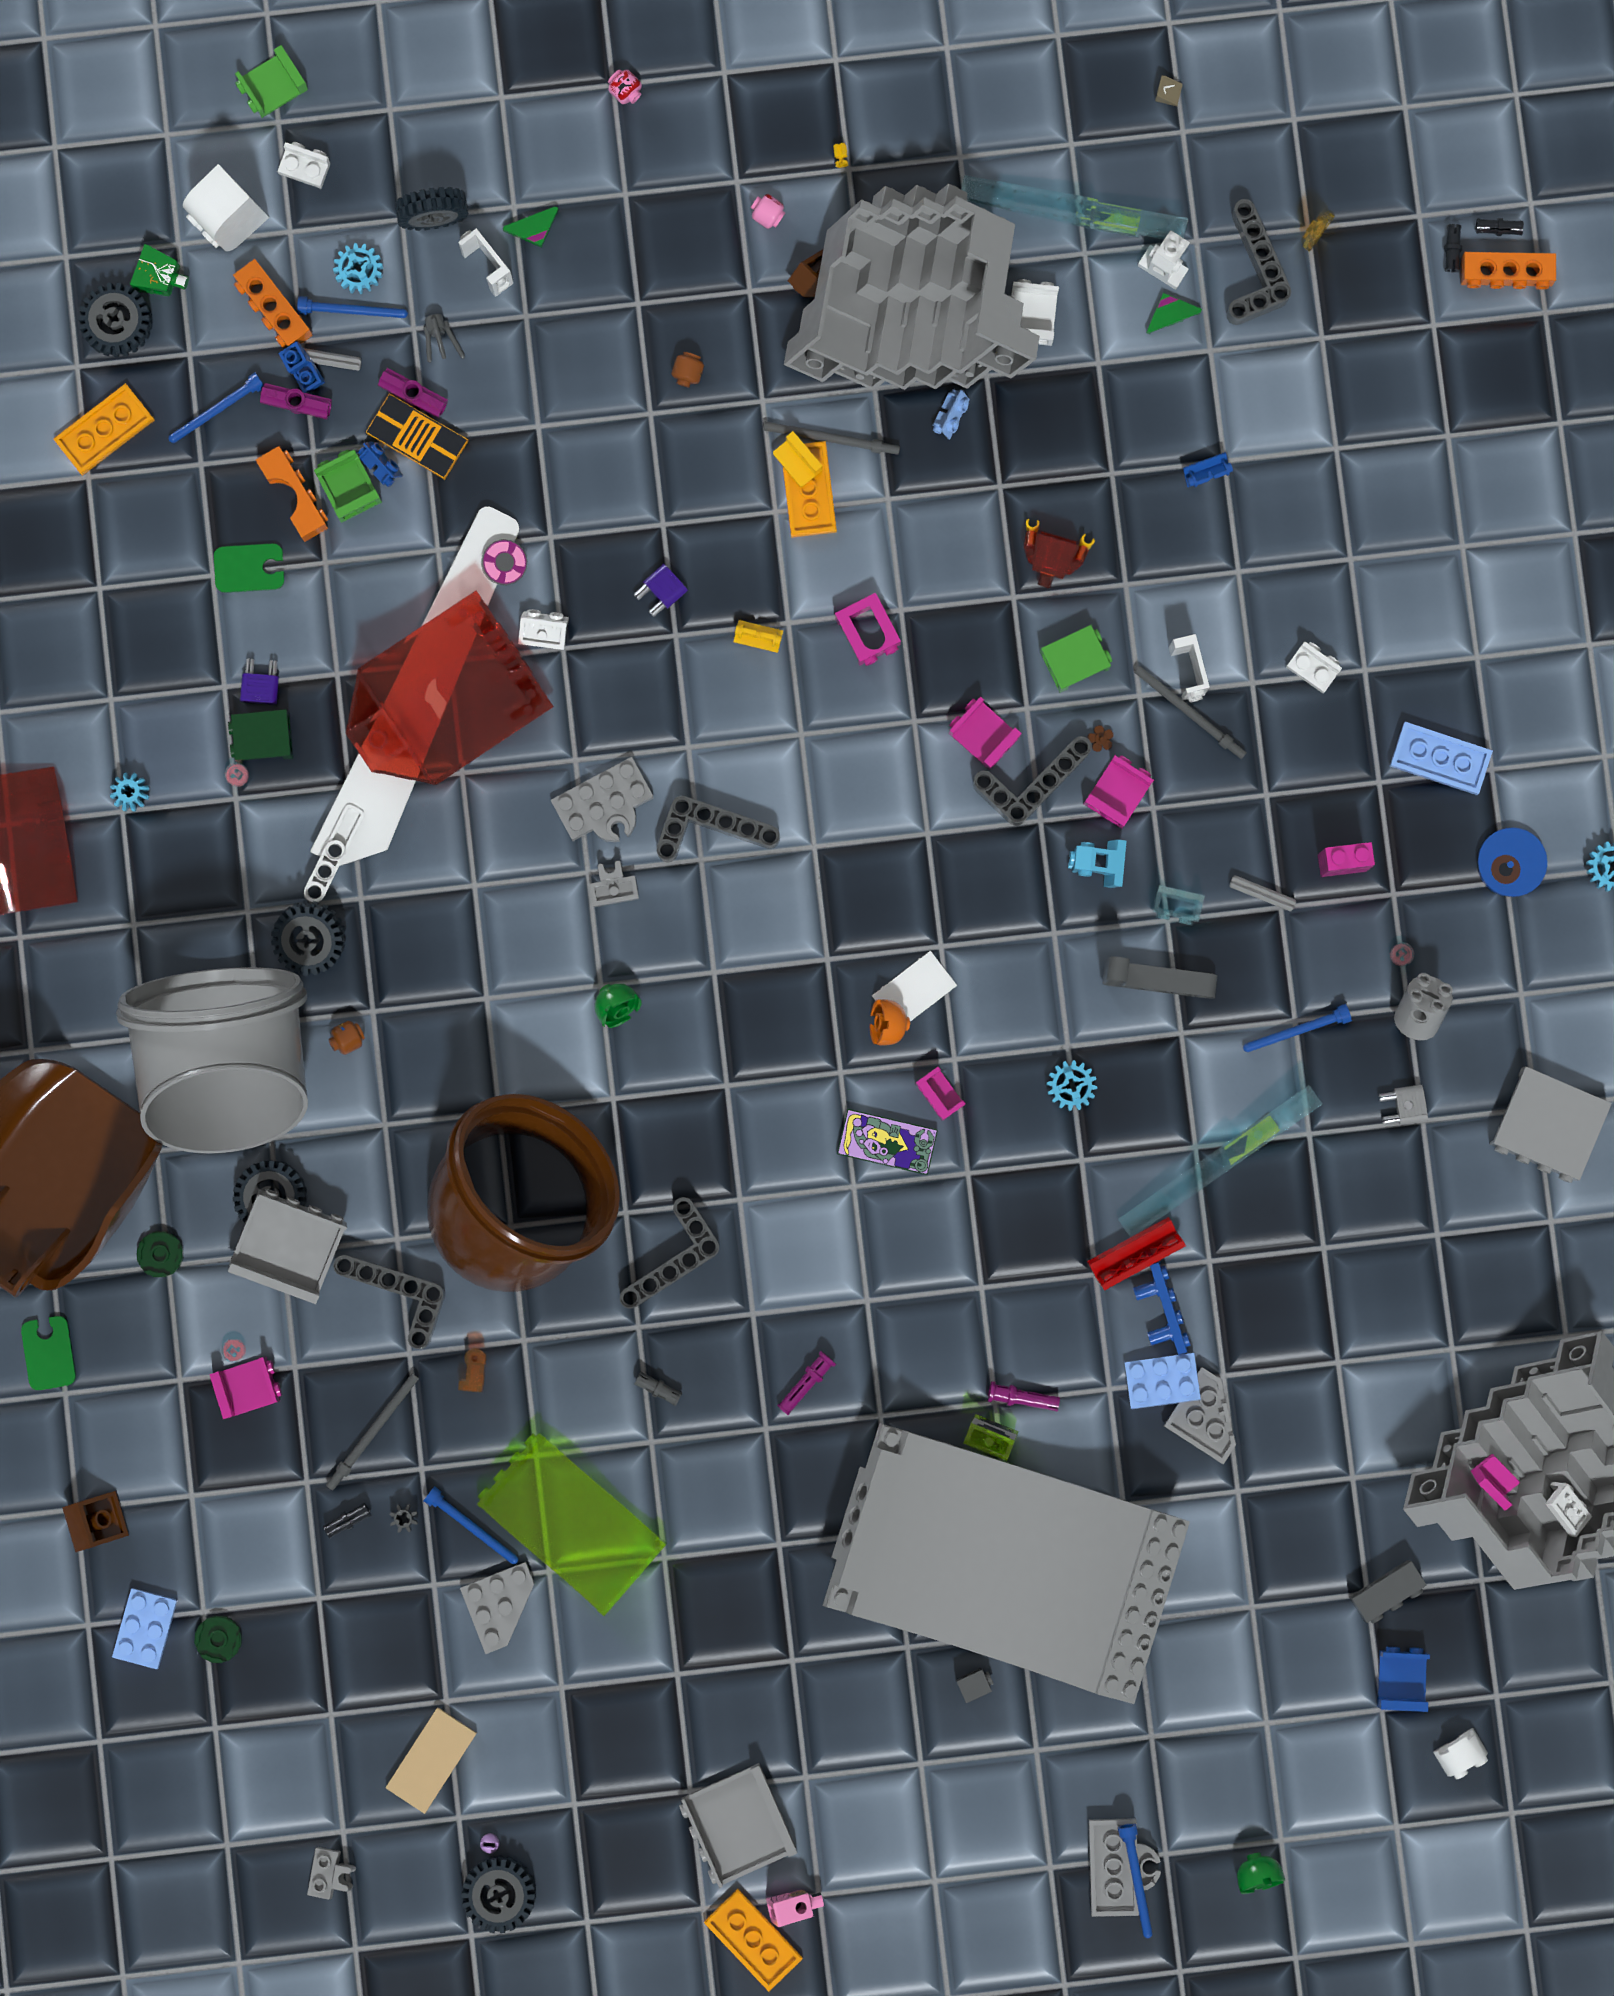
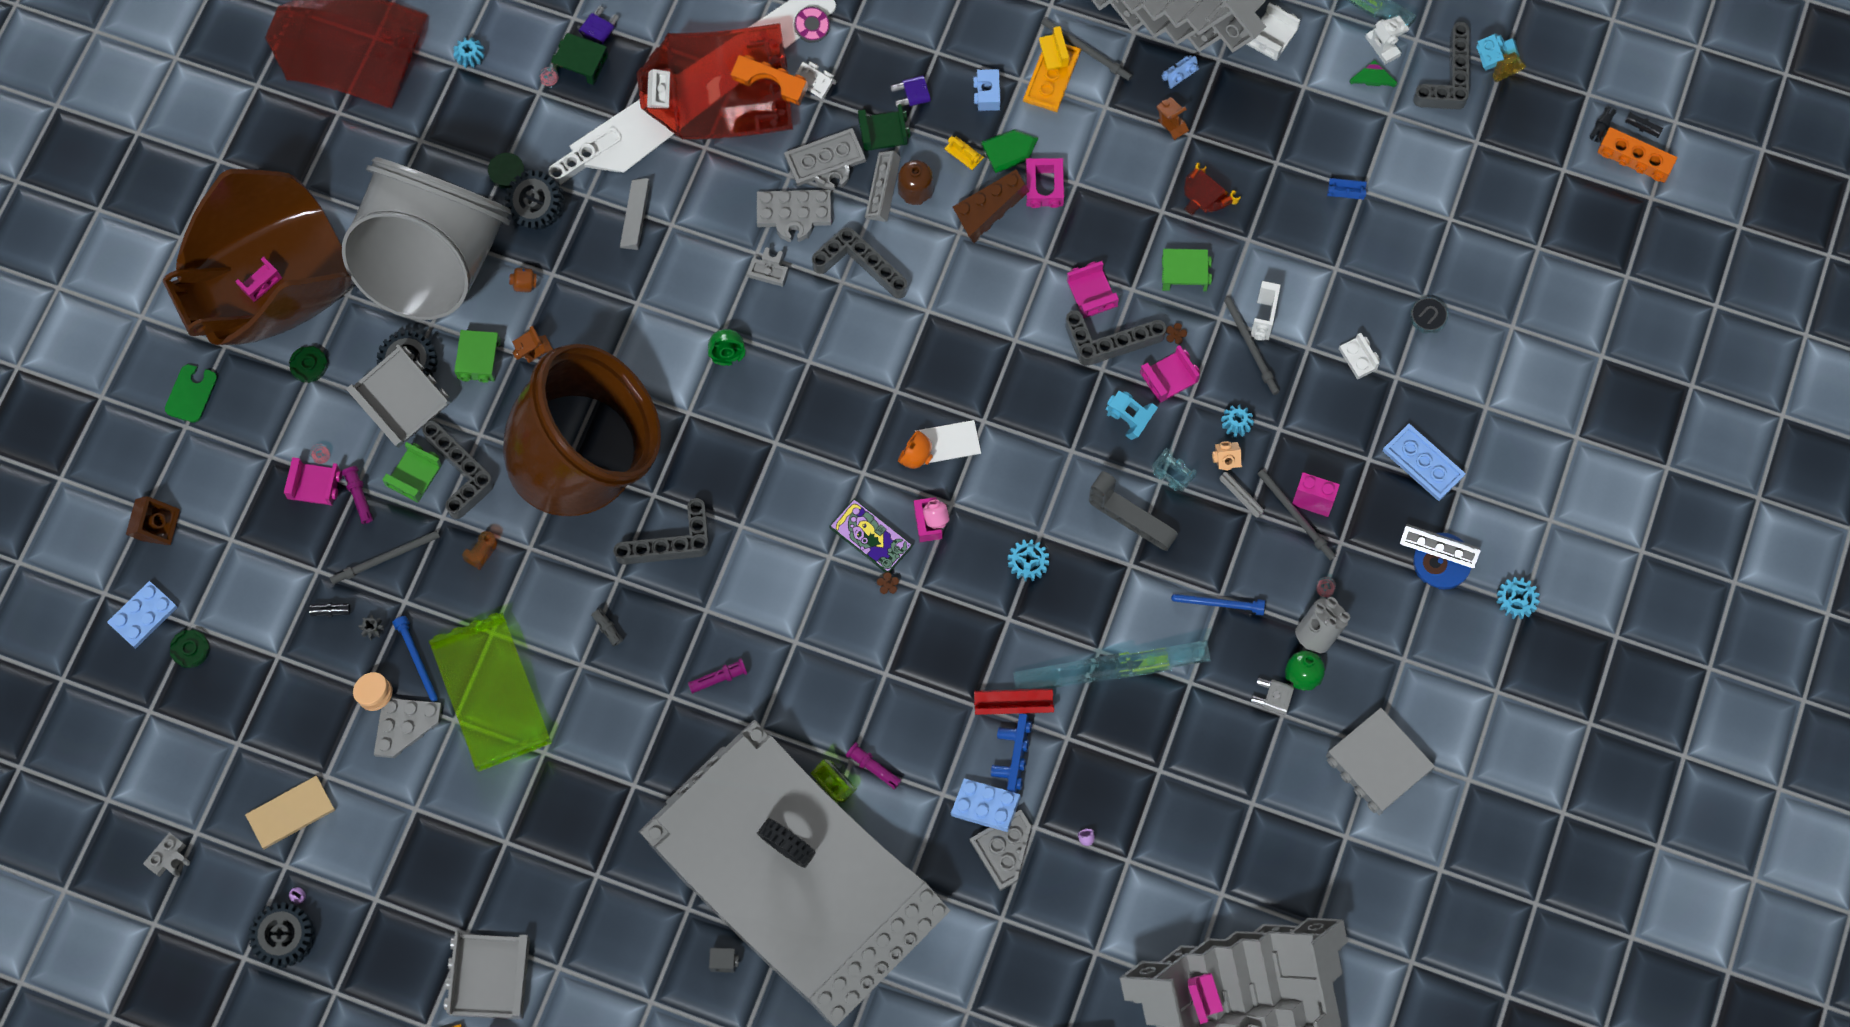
camera: 30 degrees right, 15 degrees down
none -> dark pink panel [235,257,282,302]
none -> magenta pin [341,466,373,524]
none -> light nougat head [353,672,393,711]
none -> bright green panel [382,442,442,503]
none -> bright green panel [454,330,501,383]
none -> dark green tile [488,153,525,188]
none -> dark orange piece [512,326,553,363]
none -> light grey slope [620,178,650,250]
none -> white slope [647,69,670,108]
none -> orange arch [731,55,808,106]
none -> black tyre [757,818,816,868]
none -> light grey plate [784,128,866,191]
none -> dark green panel [858,104,910,151]
none -> light grey slope [865,151,901,222]
none -> reddish brown plant [877,572,899,594]
none -> reddish brown cylinder [898,160,934,205]
none -> bright pink head [923,500,949,530]
none -> reddish brown wedge [953,169,1029,243]
none -> light blue brick [973,69,1000,111]
none -> green tile [981,129,1038,174]
none -> lavender hinge [1078,829,1095,846]
none -> dark orange piece [1156,97,1189,140]
none -> light nougat brick [1212,441,1242,470]
none -> medium azure gear [1221,405,1254,437]
none -> dark grey bar [1258,469,1336,561]
none -> green cylinder [1285,650,1325,691]
none -> slope [1400,524,1480,568]
none -> black tile [1410,297,1448,333]
none -> medium azure tile [1476,34,1519,70]

